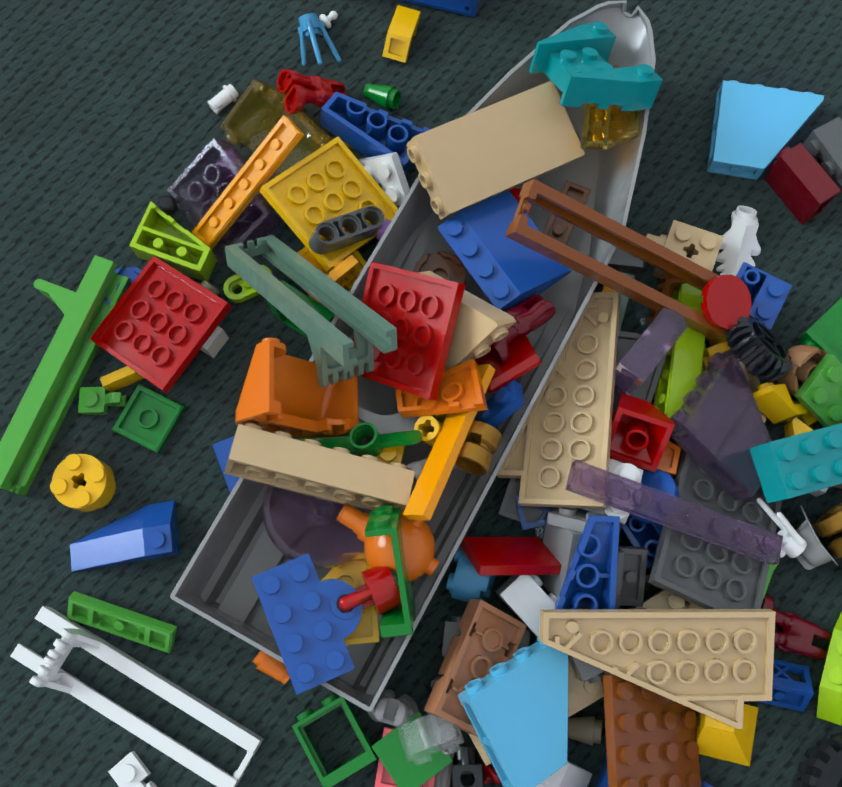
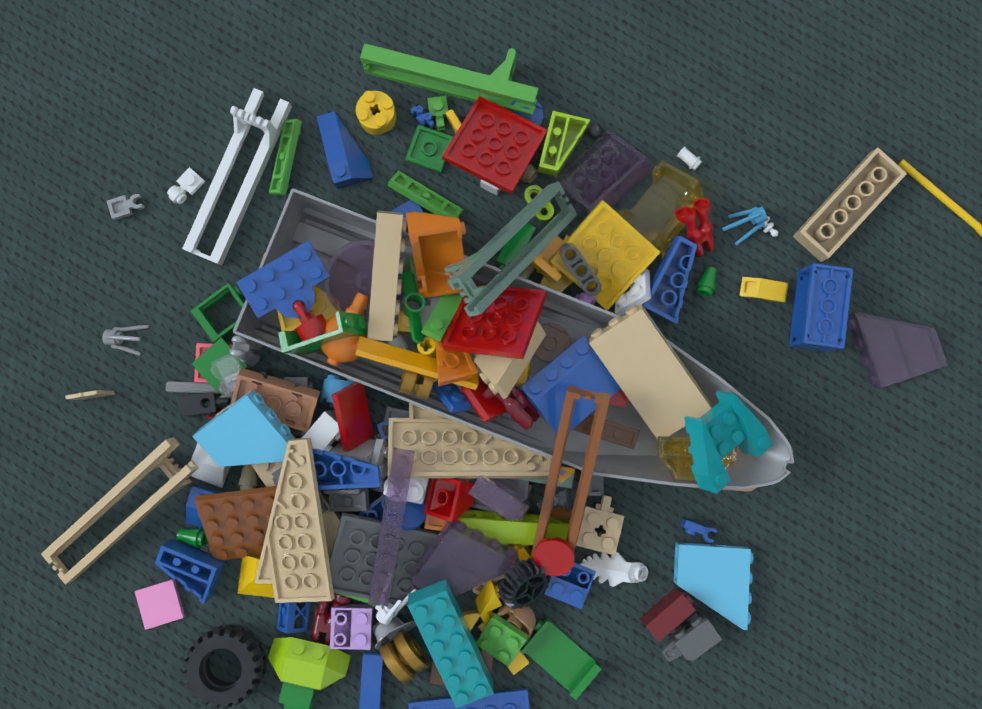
camera: 80 degrees right, 10 degrees up
light orange tile [192,115,305,250] -> none
none -> lavender slope [330,604,373,650]
none -> bright green plate [388,170,464,218]
none -> blue piece [410,105,435,129]
none -> bright green plate [421,293,463,342]
none -> blue plate [680,519,717,543]

